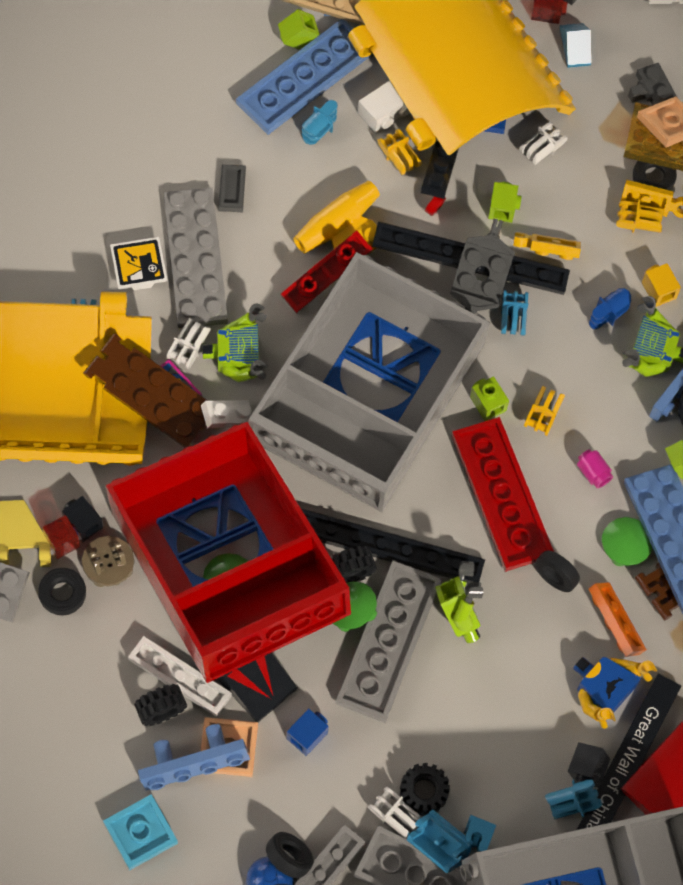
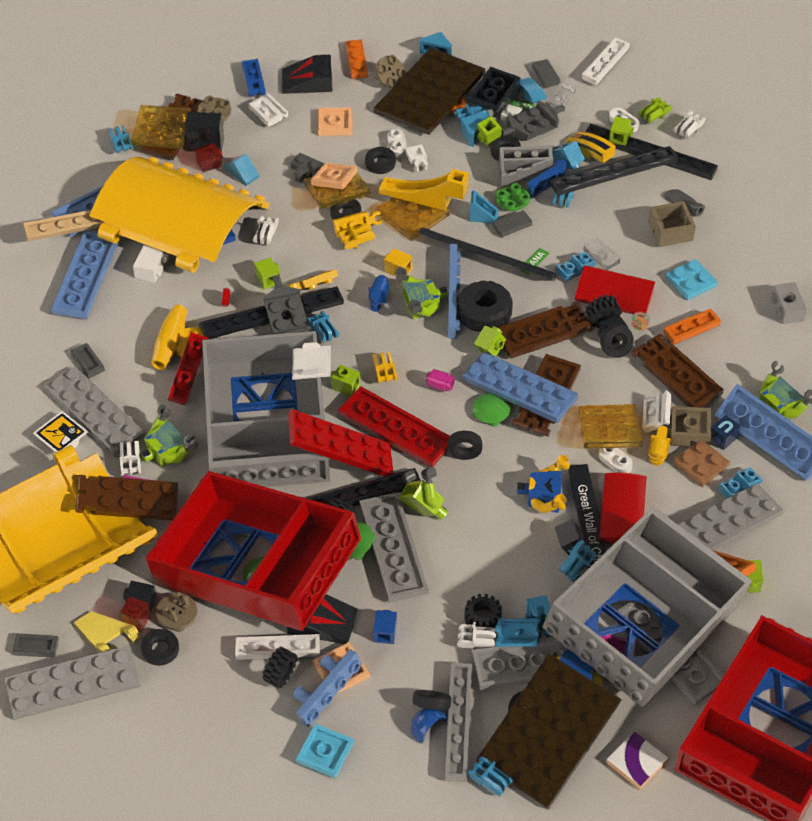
camera: 30 degrees left, 15 degrees down
white plate [201,400,252,428] -> none
lime brick [278,9,319,50] -> none
dark azure arm [302,100,338,145] -> none
yellow arm [377,129,422,175] -> none
black plate [421,141,459,199] -> none
orange plate [588,582,647,657] -> none
none -> red plate [288,409,394,477]
none -> white piece [292,342,331,380]

